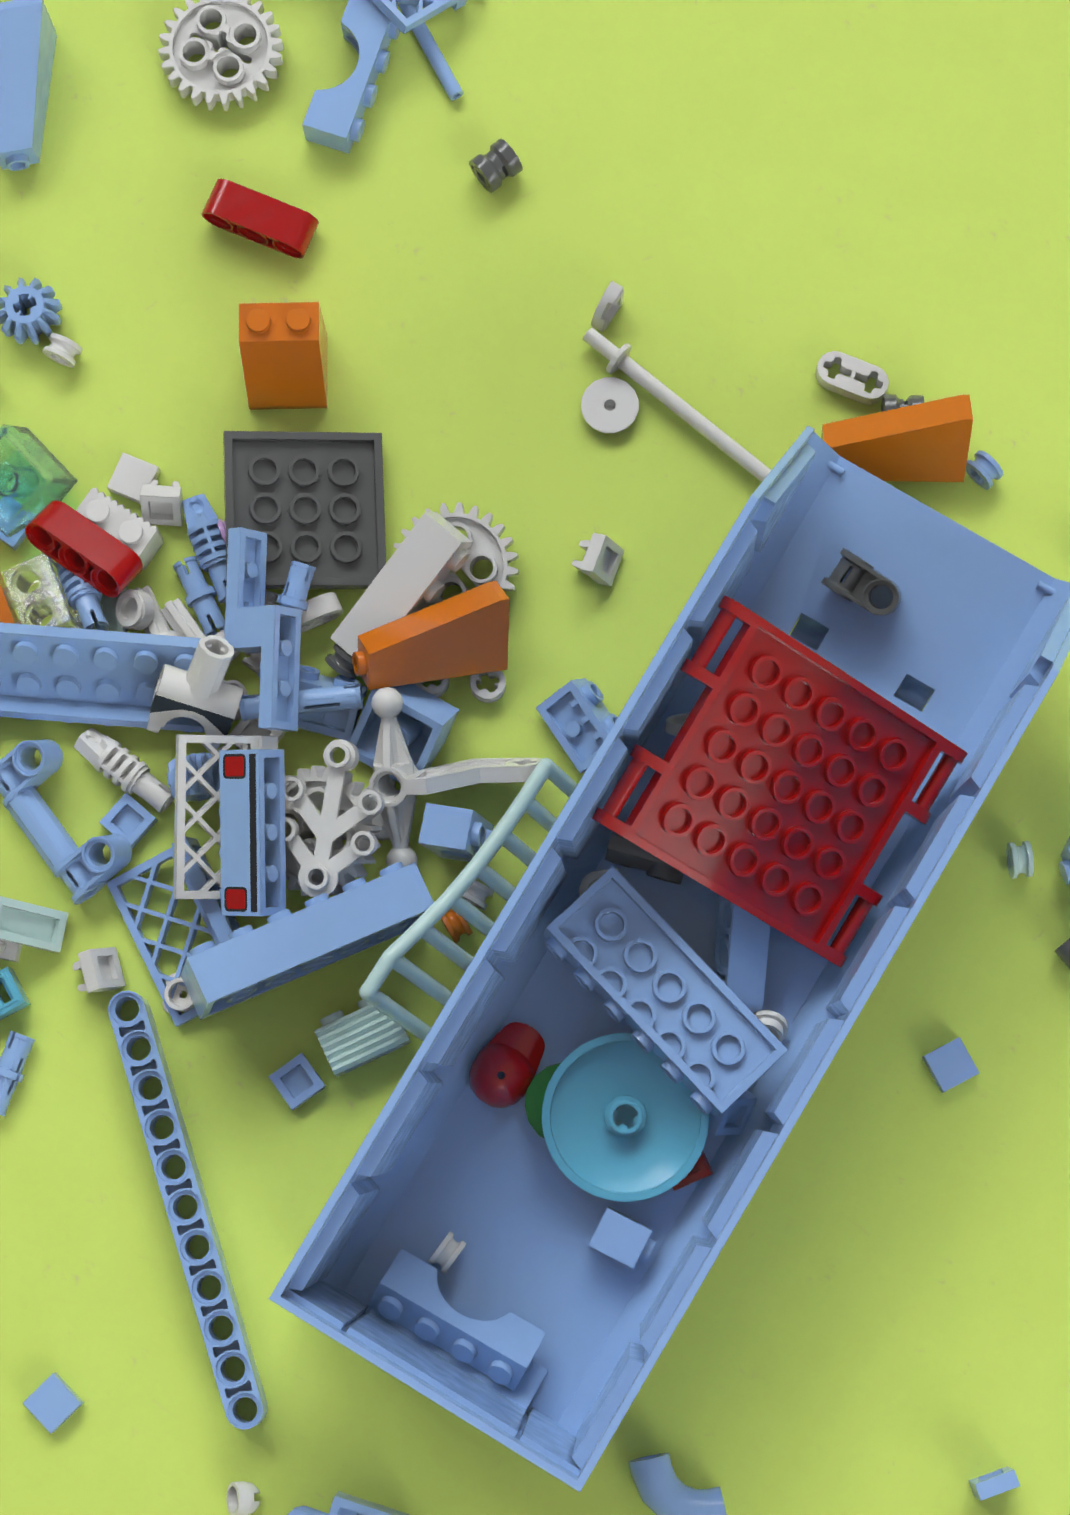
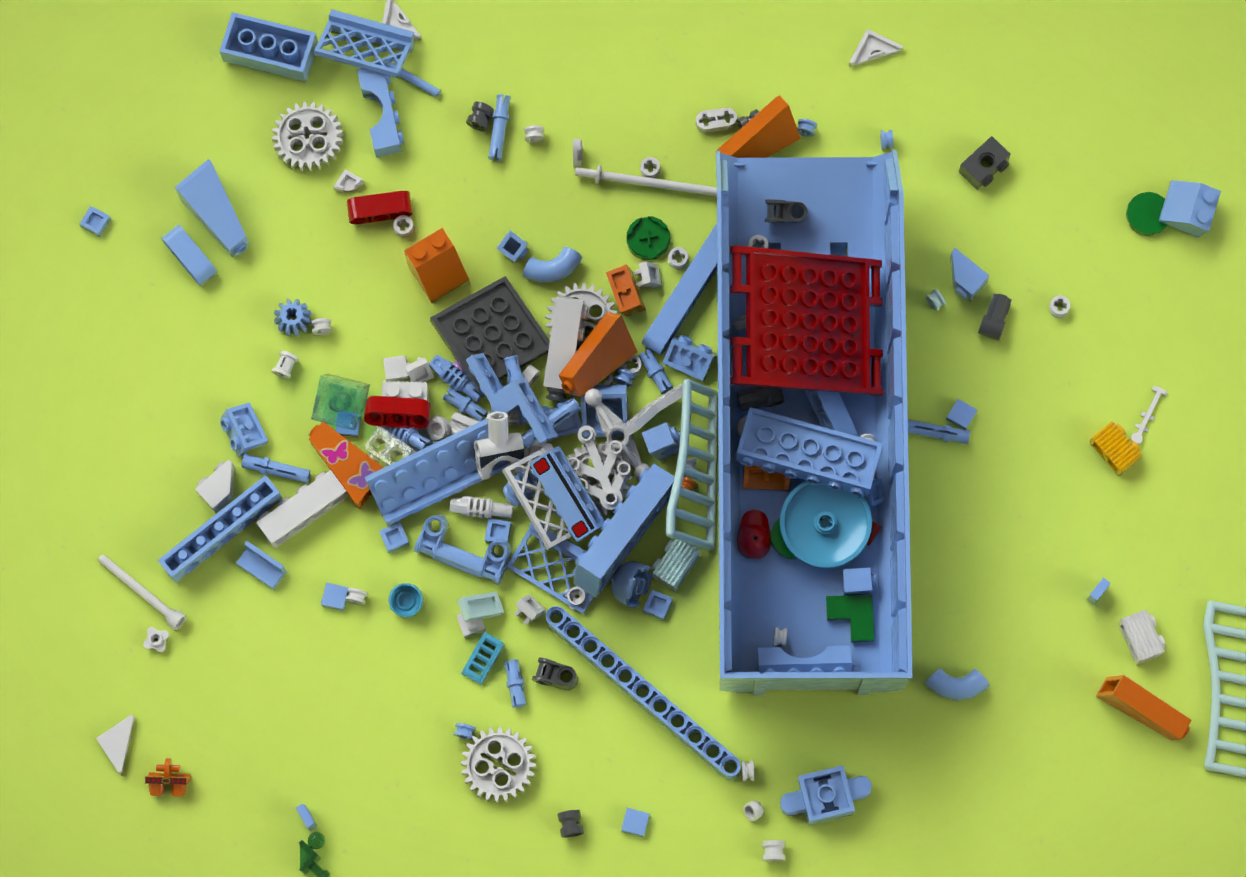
camera: 30 degrees left, 5 degrees down
white piece [581,377,639,433] -> none
none -> white tile [333,170,364,193]
none -> white bush [393,215,414,238]
none -> light blue pin [488,94,511,161]
none -> light blue brick [496,230,529,262]
none -> light blue cylinder [523,247,583,283]
none -> white bush [524,125,544,143]
none -> dark grey piece [532,657,578,690]
none -> orange hinge [606,264,646,316]
none -> light blue cylinder [610,561,652,608]
none -> light blue bush [613,368,635,387]
none -> green tile [627,216,670,260]
none -> light blue pin [638,349,673,394]
none -> white bush [640,157,660,178]
none -> light blue beam [642,223,717,355]
none -> white bush [668,247,688,269]
none -> white bush [741,760,754,782]
none -> orange hinge [743,465,790,491]
none -> white bush [748,235,768,248]
none -> green tile [826,595,874,642]
none -> light blue pin [908,420,971,445]

